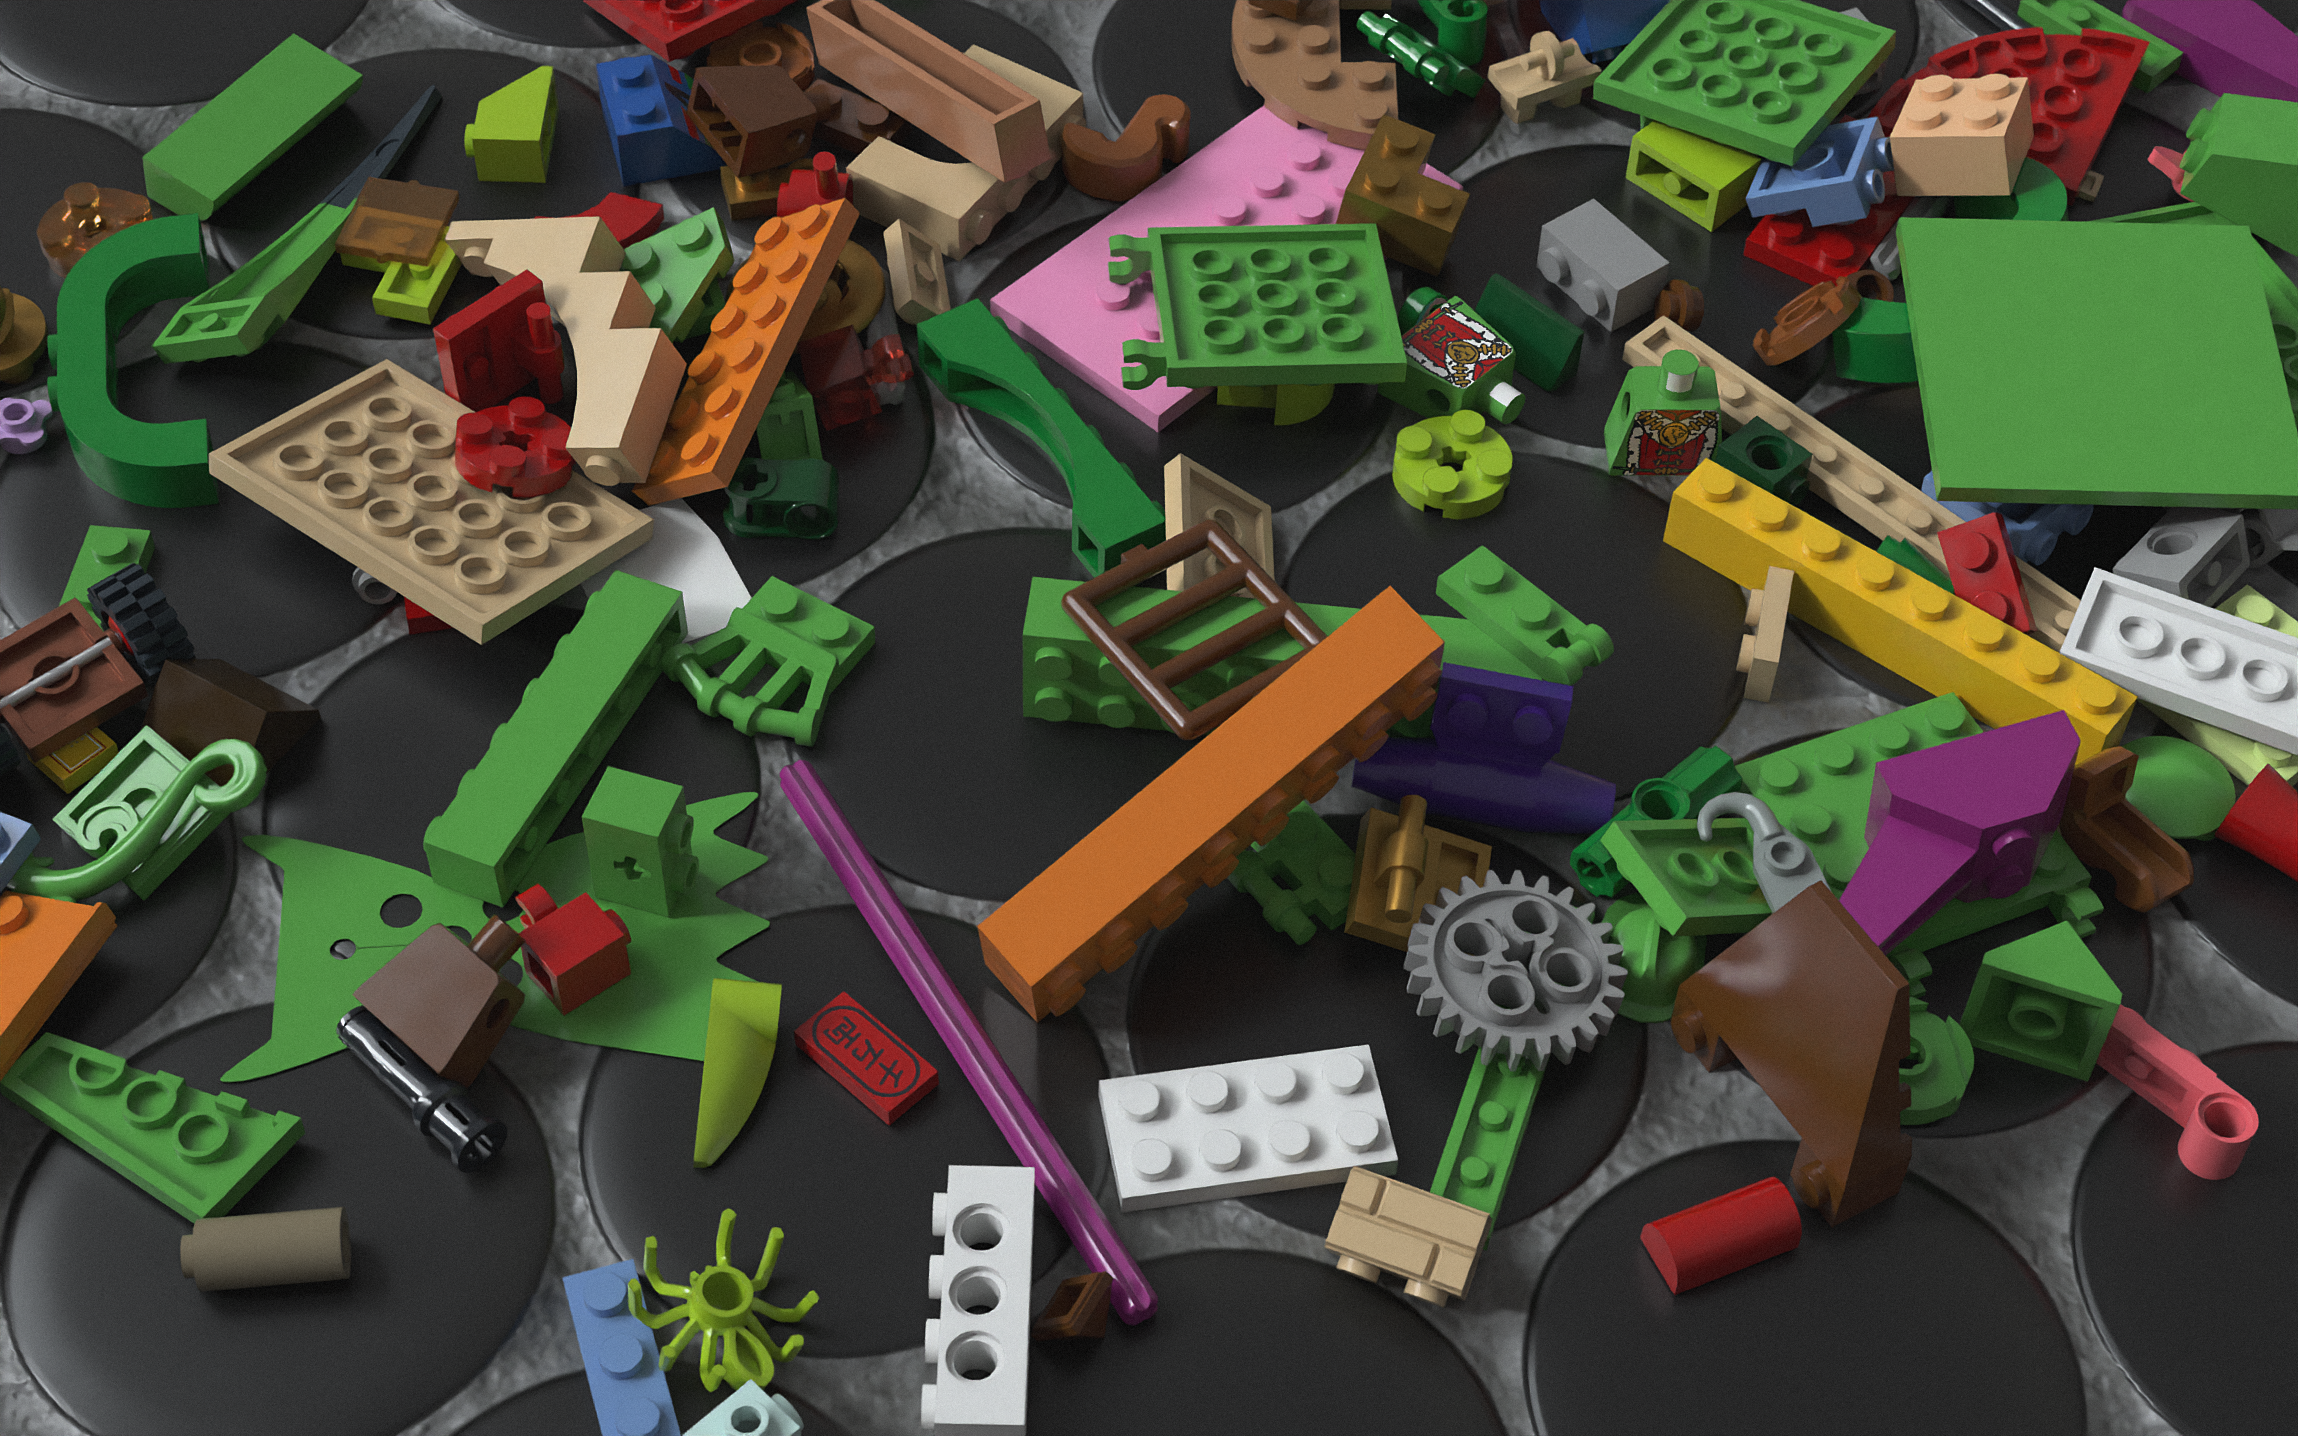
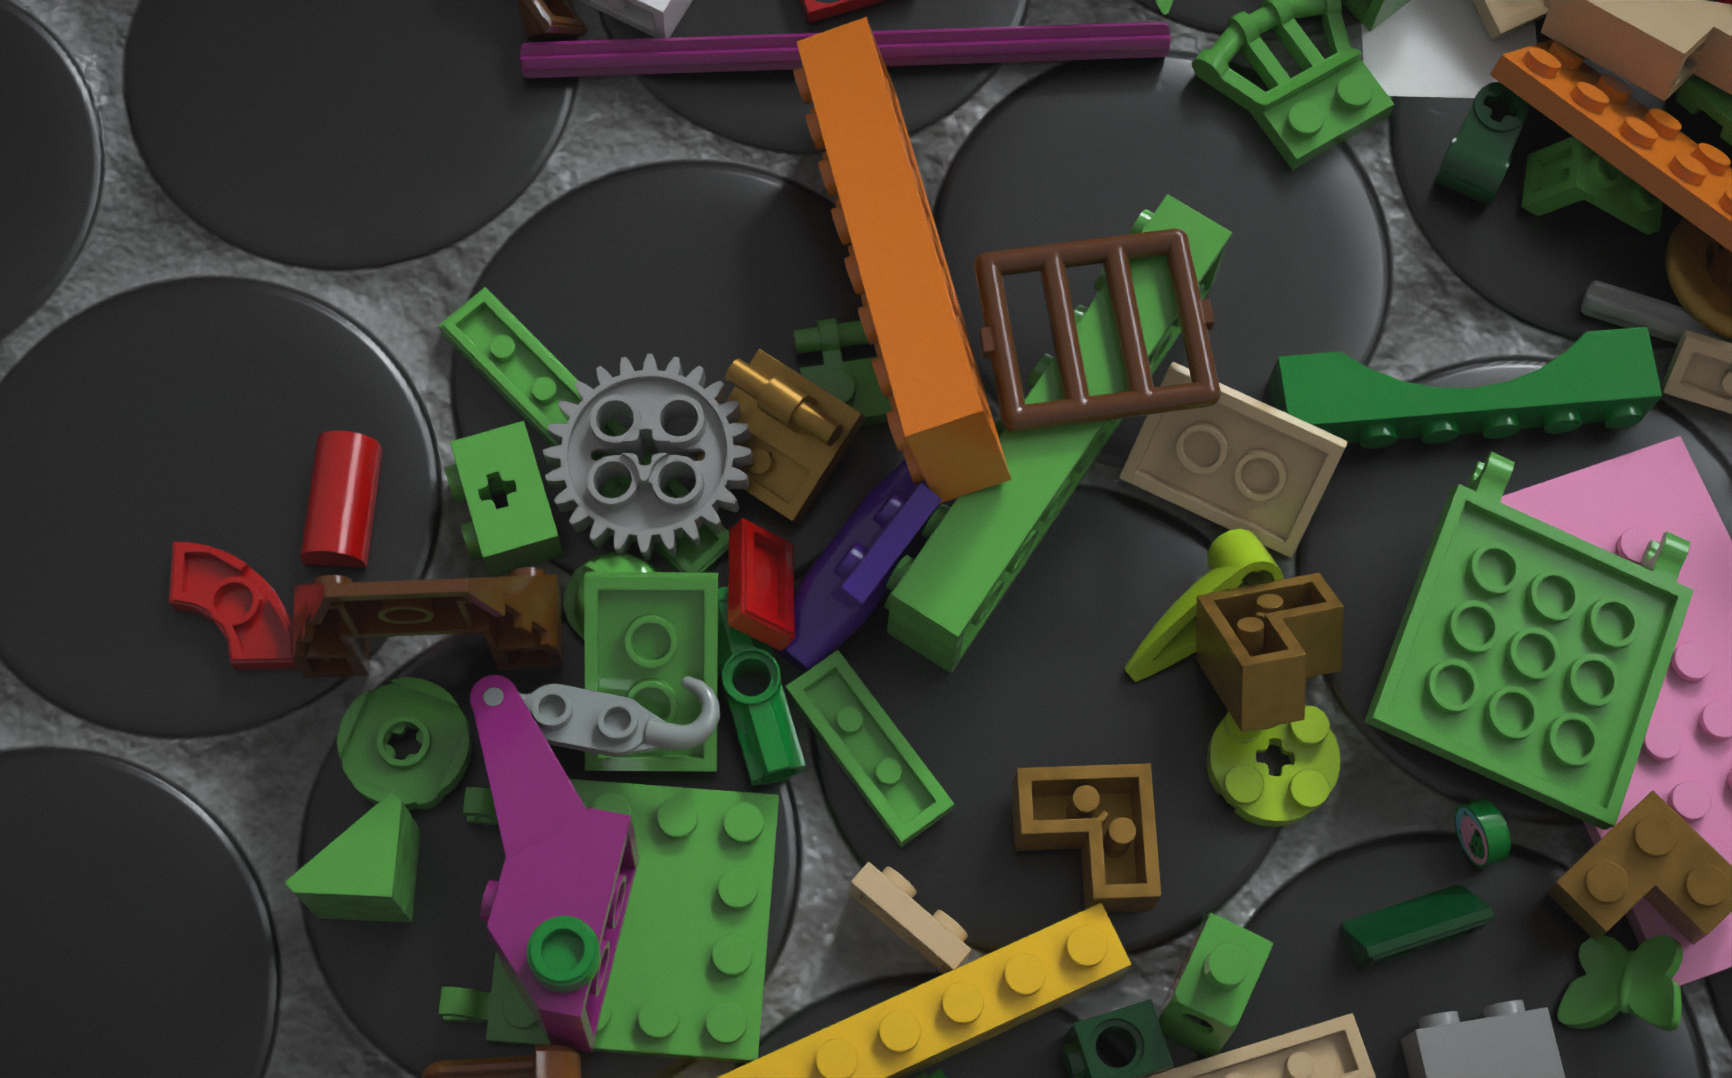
camera: 115 degrees right, 20 degrees up
clear red brick [797,324,914,431] -> none
white plate [1099,1044,1398,1213] -> none
tan brick [1325,1166,1492,1308] -> none
torso [1377,296,1525,425] -> none
bright green plate [1436,545,1614,686] -> none
coral plate [2096,1004,2259,1180] -> none
none -> red tile [169,542,298,670]
none -> bright green brick [444,421,564,577]
none -> green tile [527,916,601,993]
none -> red tile [728,518,795,651]
none -> bright green plate [785,650,955,848]
none -> pearl gold brick [1011,763,1161,913]
none -> lime piece [1124,529,1284,683]
none -> pearl gold brick [1196,573,1344,732]
none -> bright green animal [1557,935,1683,1031]

